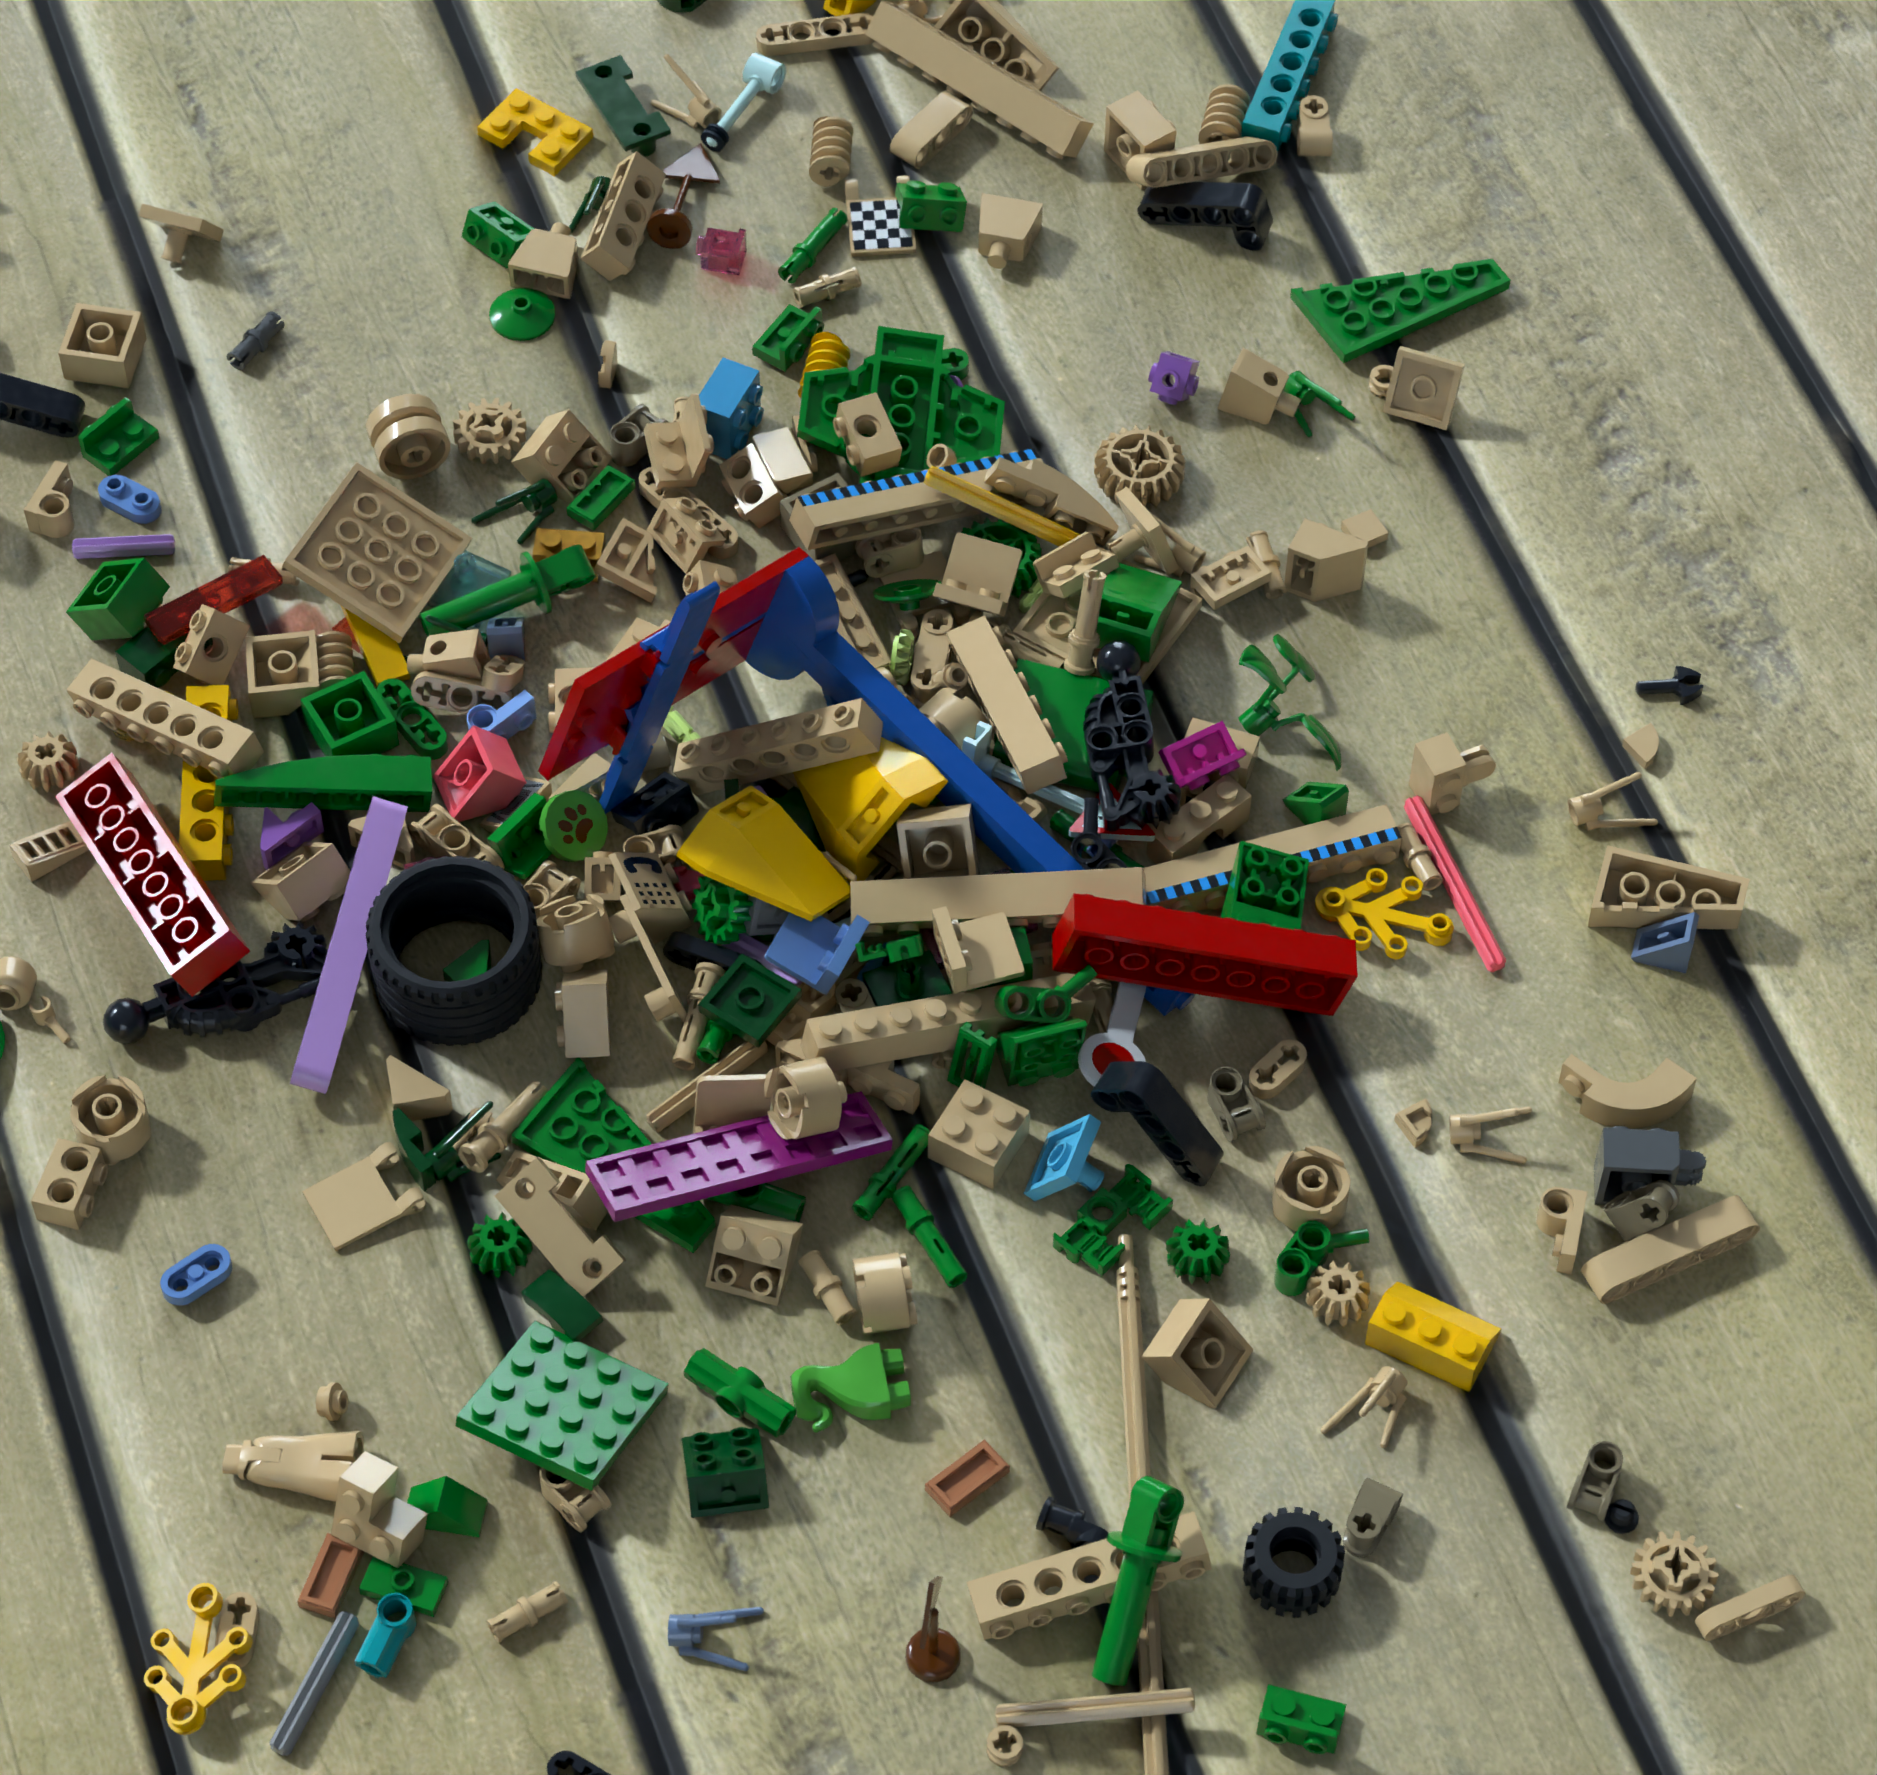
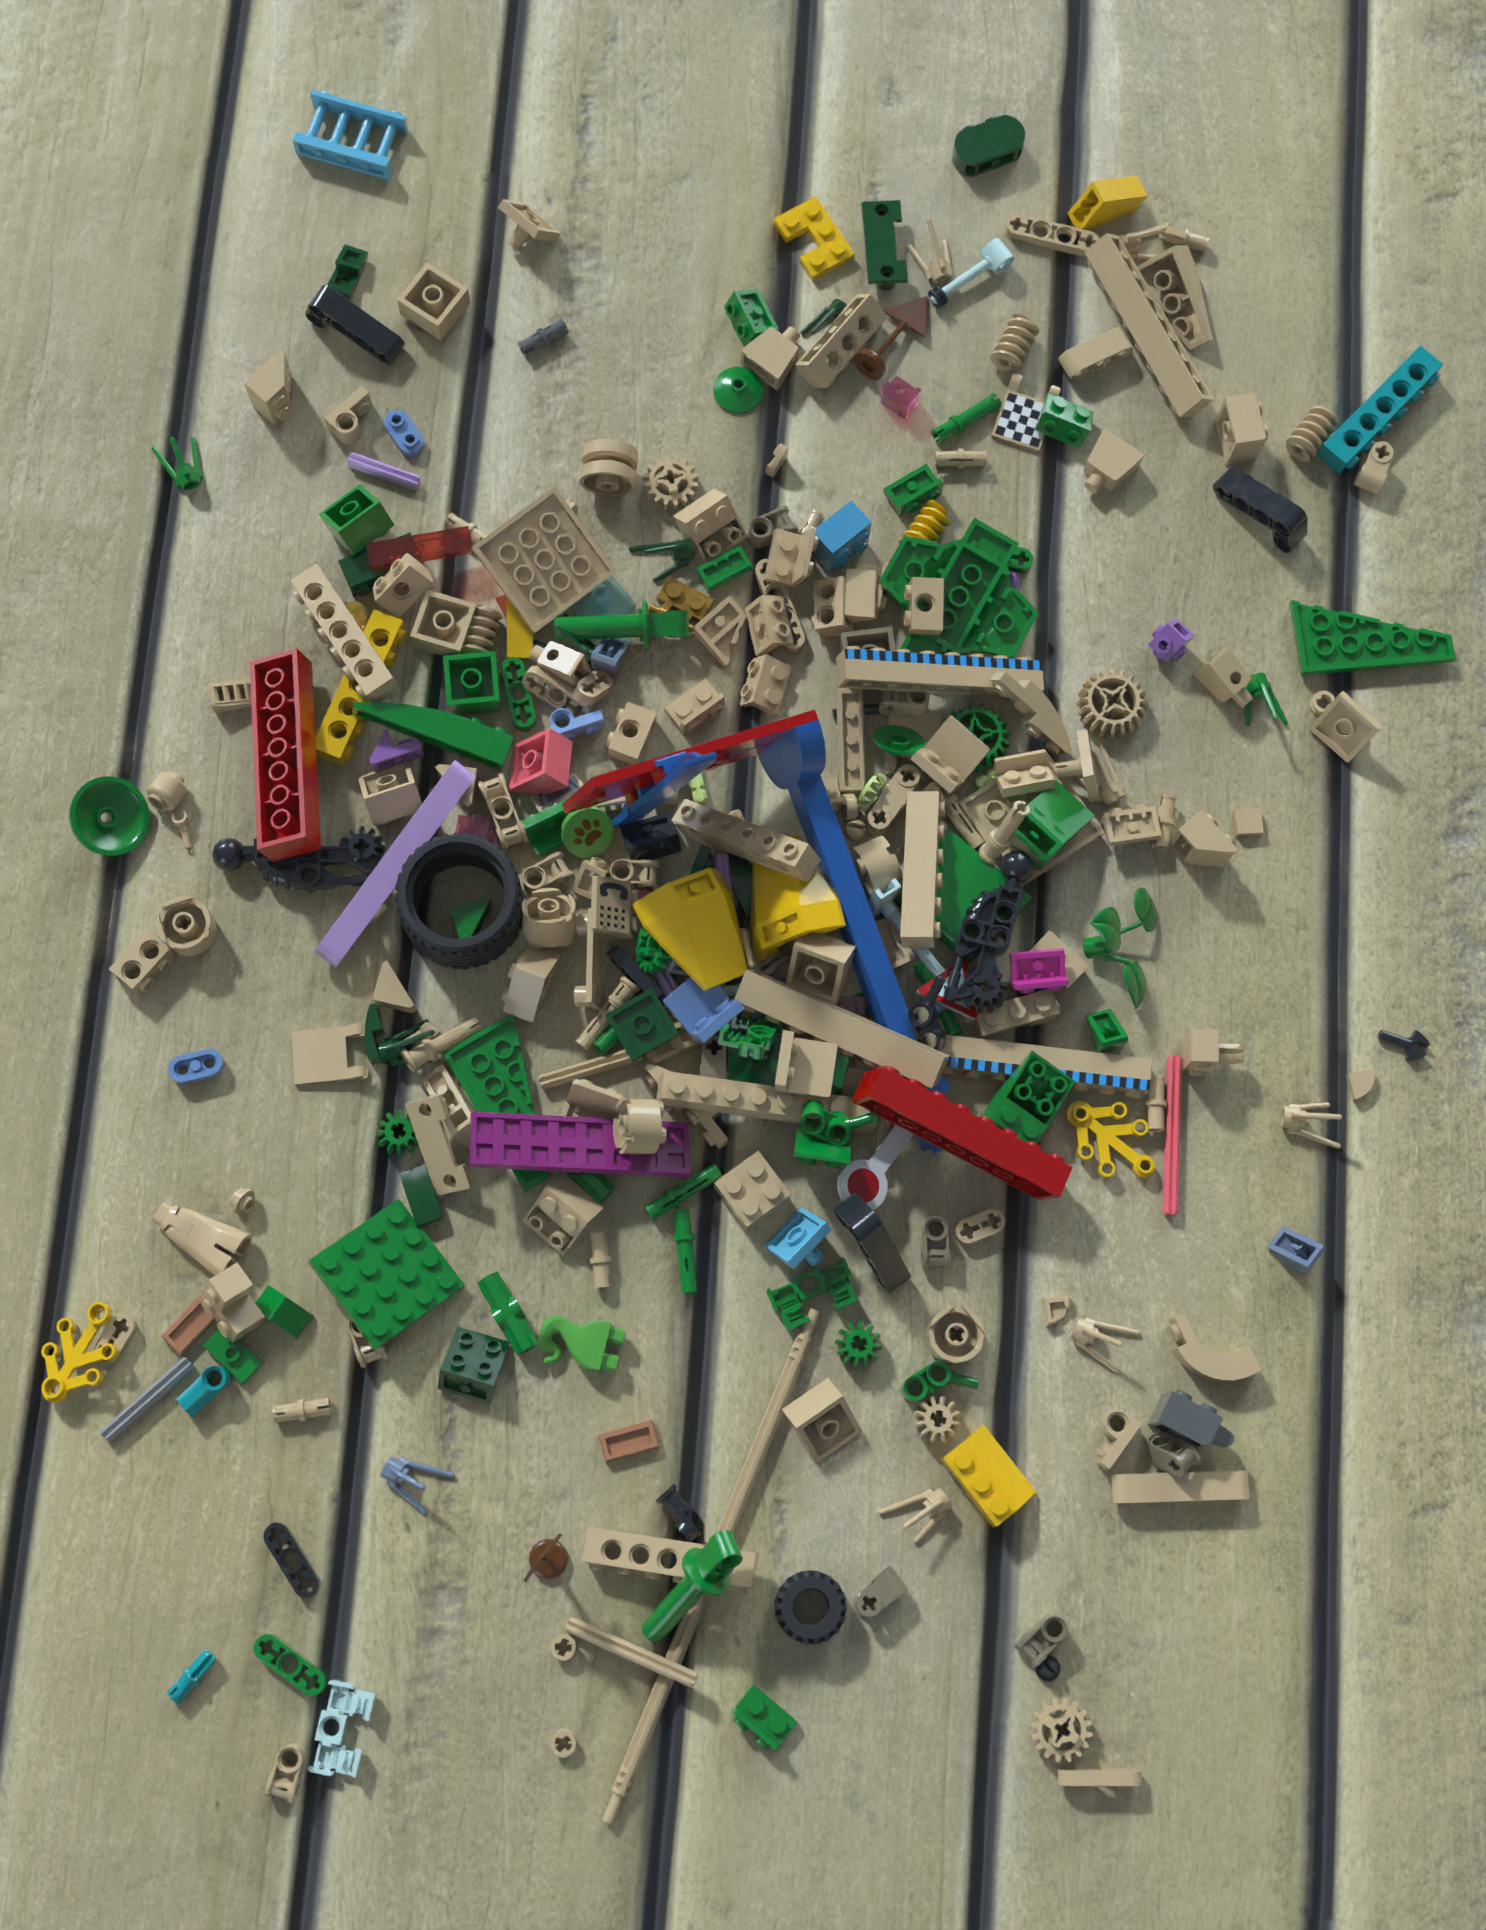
camera: 20 degrees right, 20 degrees up
tan gear [17,730,79,793] -> none
green bracket [78,397,159,476] -> none
tan brick [852,1252,918,1335] -> none
yellow axle [924,466,1081,547] -> none
tan hinge [927,444,957,468] -> none
tan pin [931,662,968,692] -> none
green tile [947,1022,998,1089] -> none
tan beam [1126,137,1277,188] -> none
tan wedge [1588,845,1750,929] -> none

